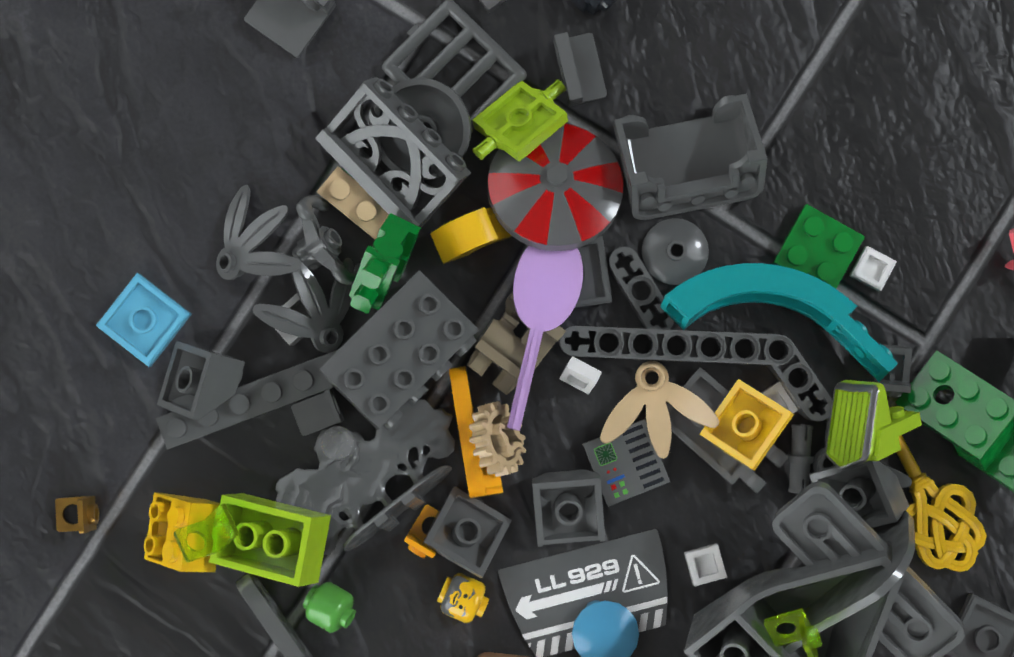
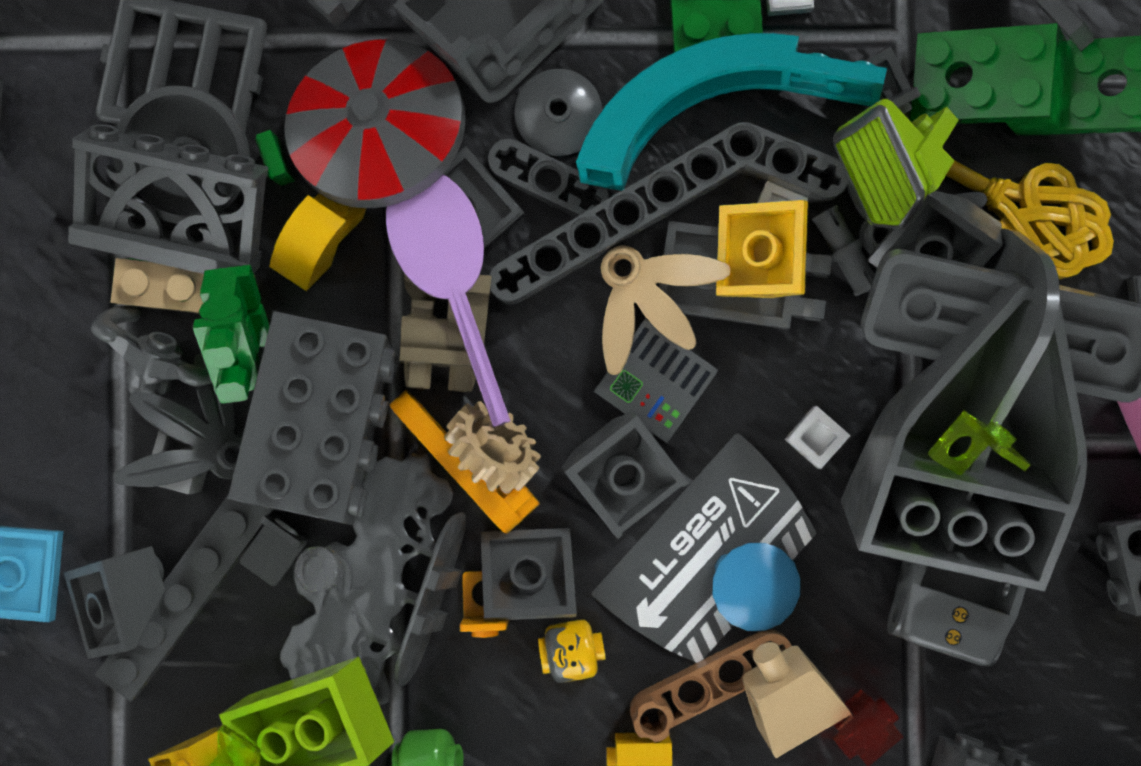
camera: 35 degrees left, 0 degrees up
dark grey plant [216,185,301,280] -> none
lime plate [472,79,568,162] -> none
white tile [559,356,602,395] -> none
none -> green tile [255,130,295,186]

